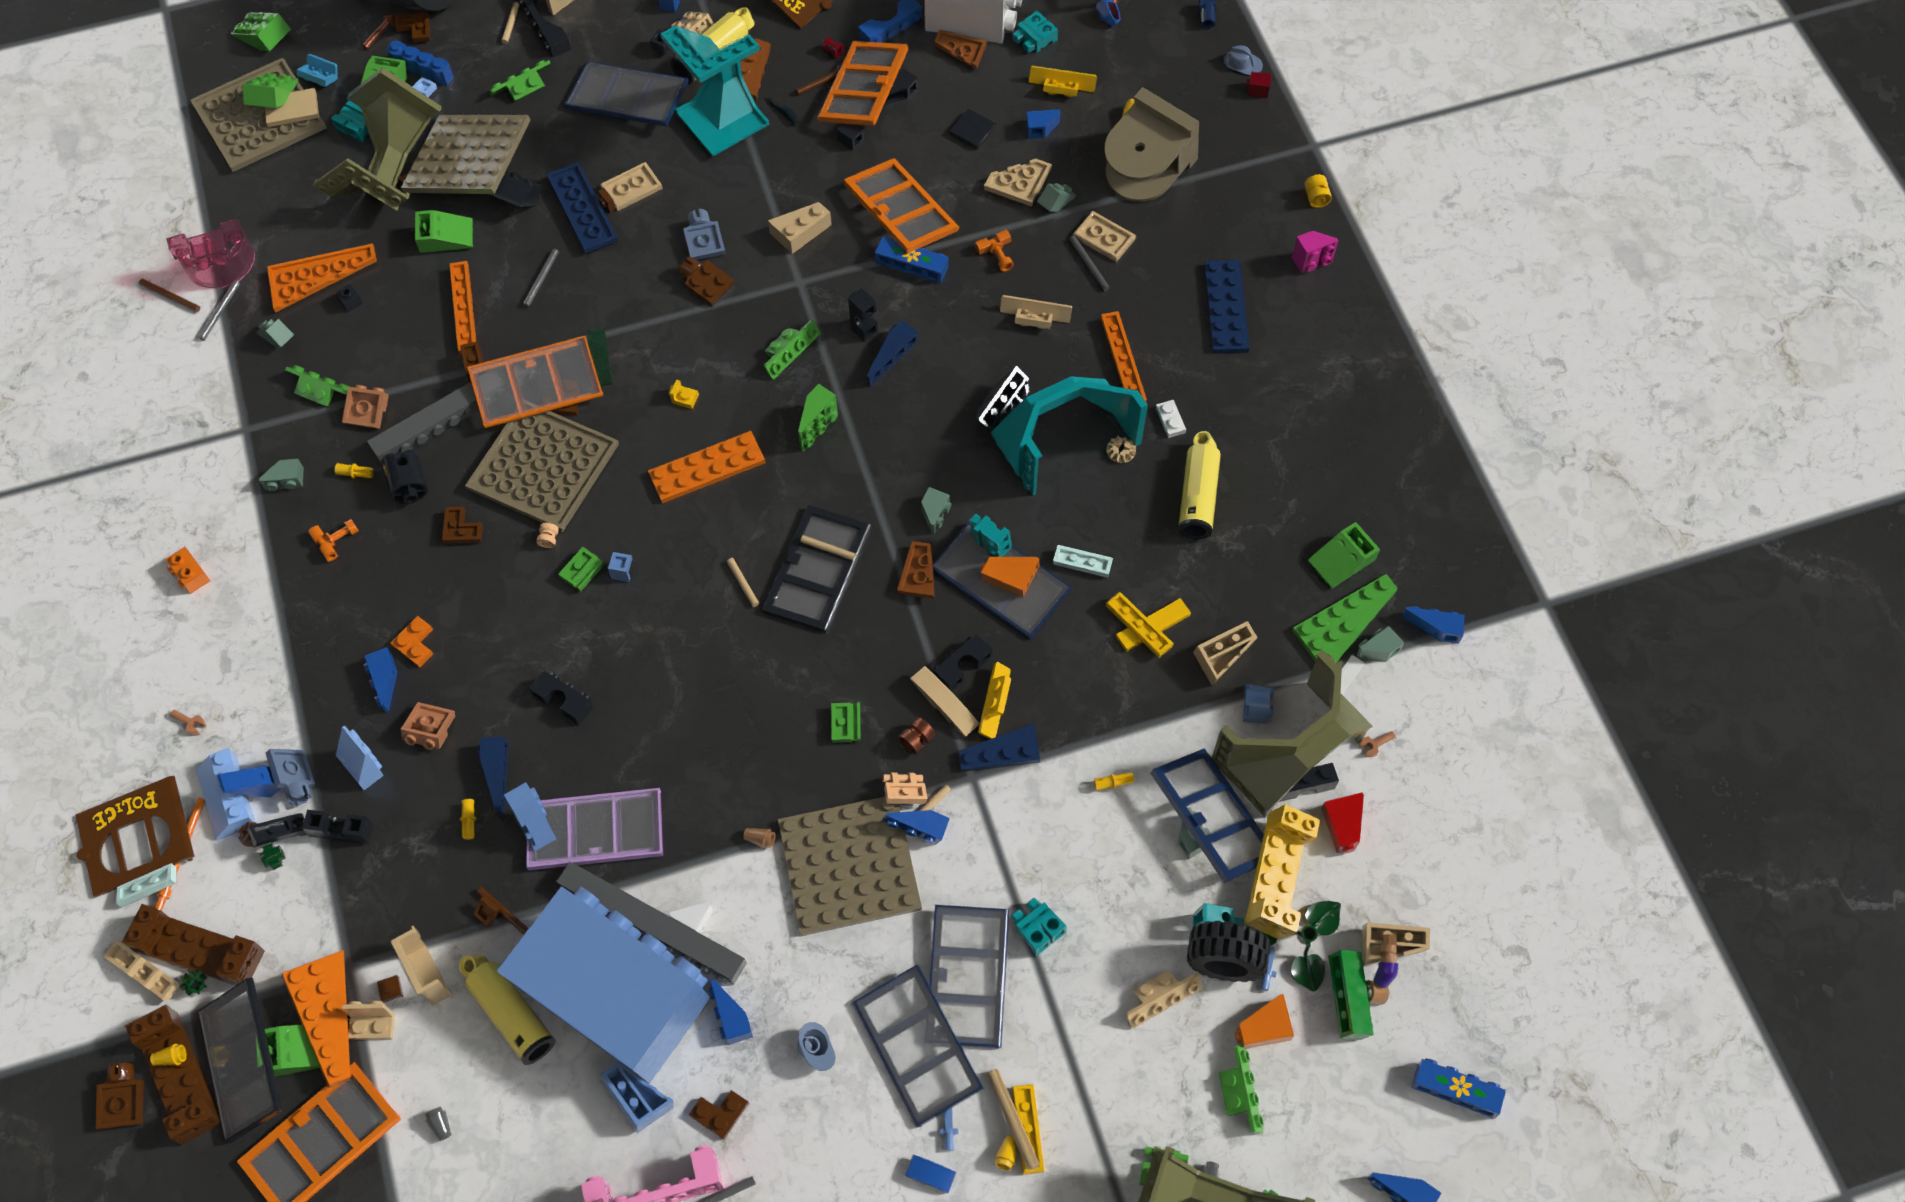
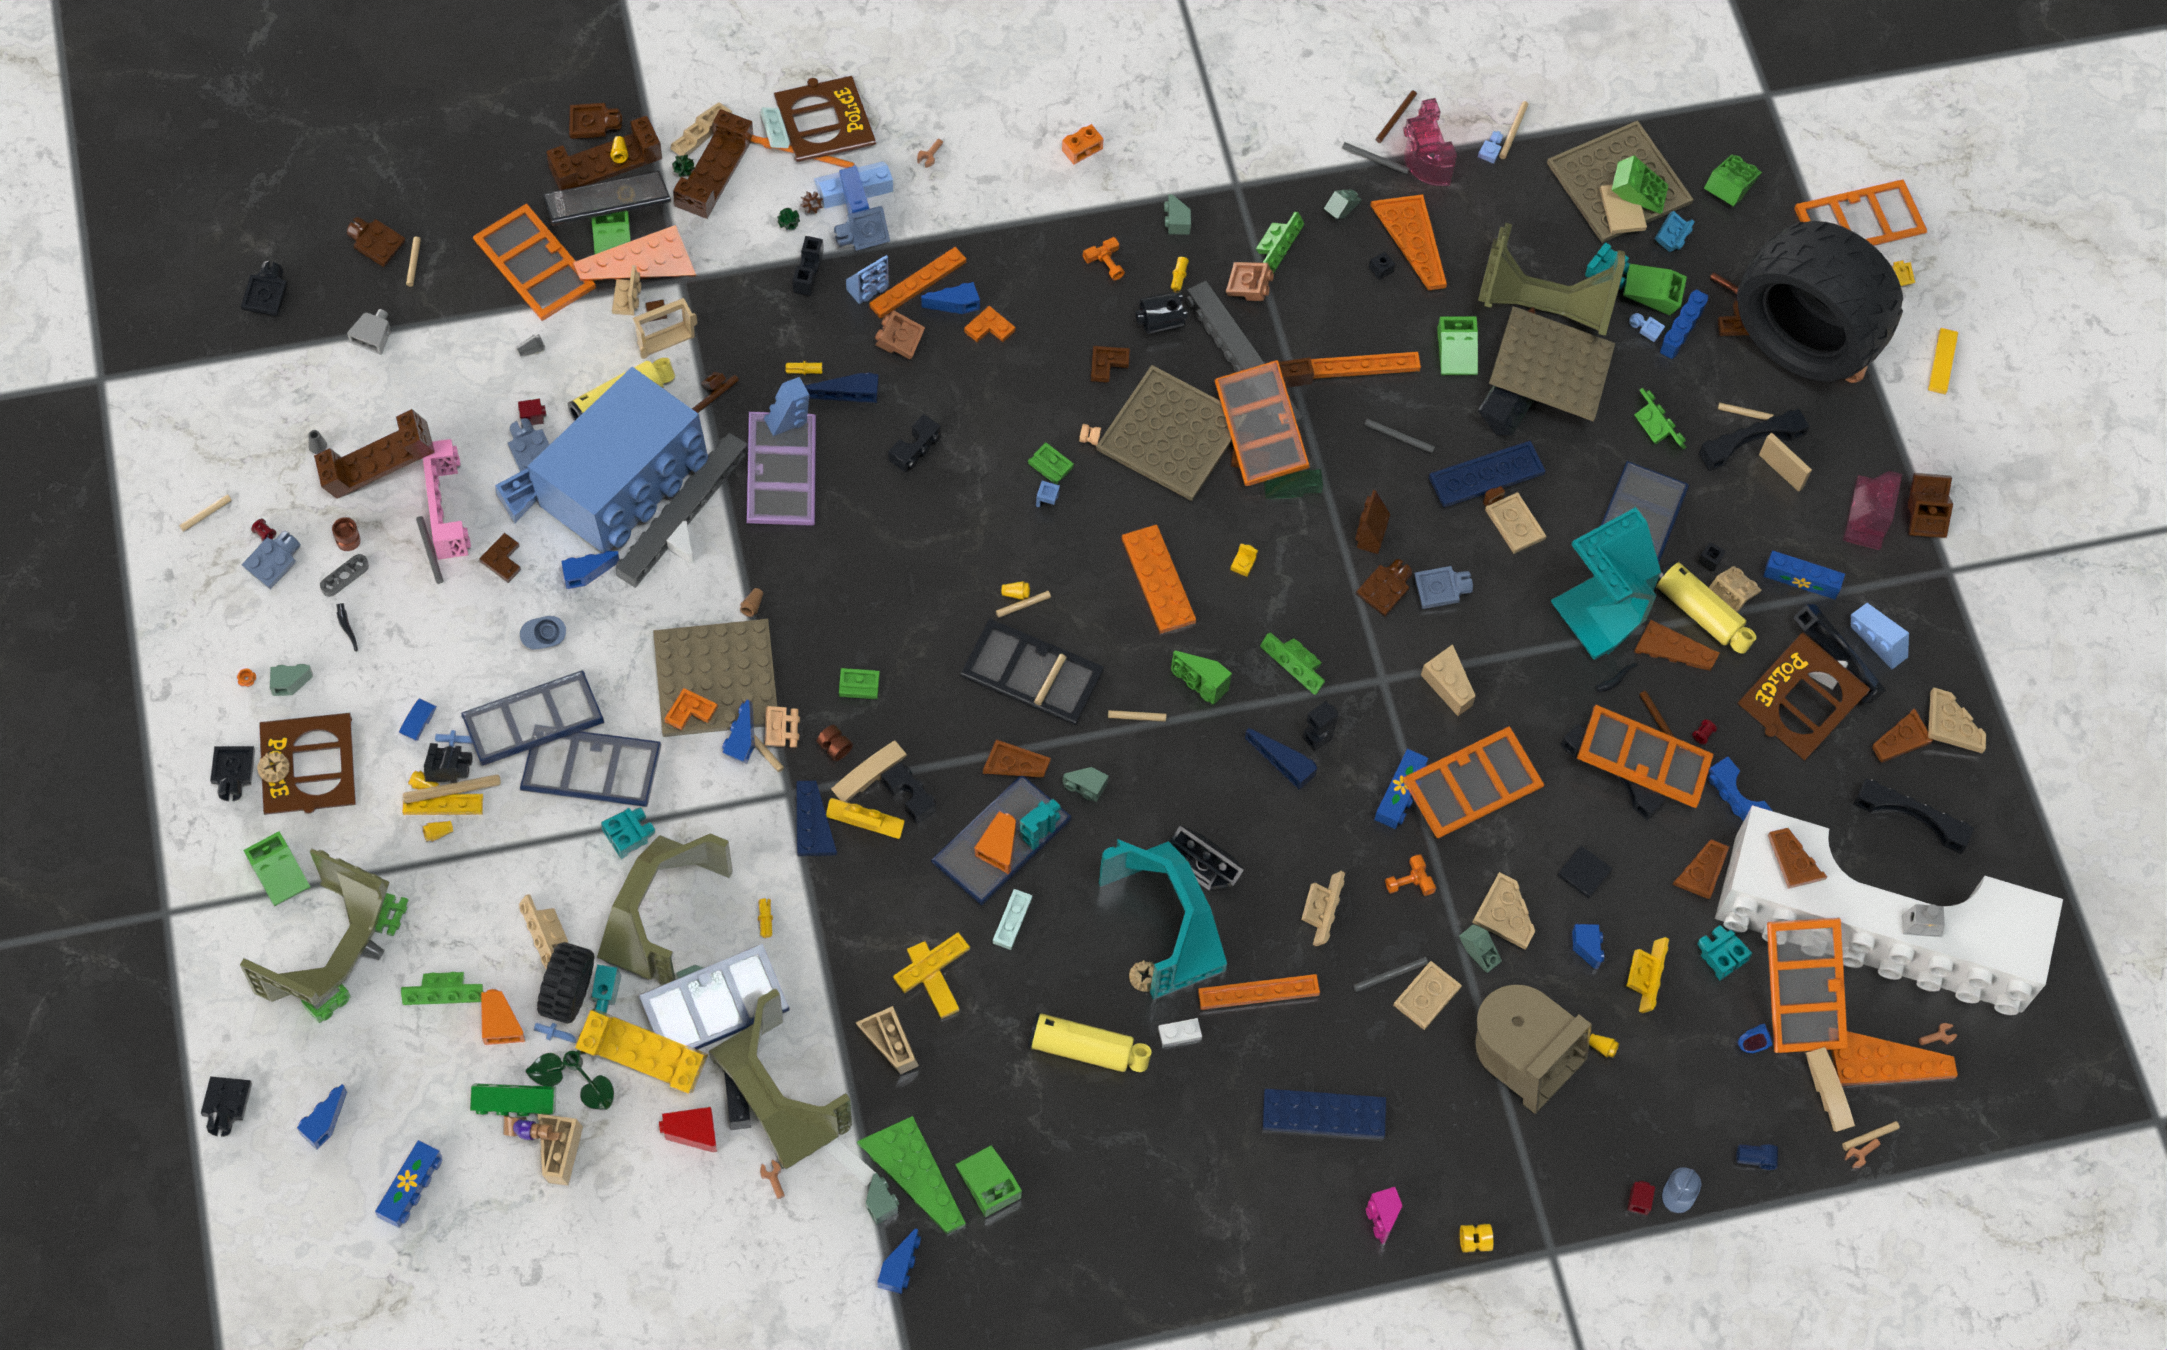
camera: 90 degrees right, 0 degrees up
black plate [247,813,307,847] -> none
medium blue cylinder [1243,684,1274,724] -> none
none -> yellow cone [422,821,453,842]
none -> black hips [424,743,473,783]
none -> sand blue plate [507,418,550,472]
none -> dark red brick [518,398,547,425]
none -> olive panel [597,833,733,985]
none -> orange plate [664,688,718,730]
none -> orange plate [869,247,966,319]
none -> yellow cone [1002,581,1030,600]
none -> tan bar [1108,710,1166,721]
none -> reddish brown slope [1355,490,1390,554]
none -> light blue plate [1478,131,1504,164]
none -> tan bar [1499,101,1529,159]

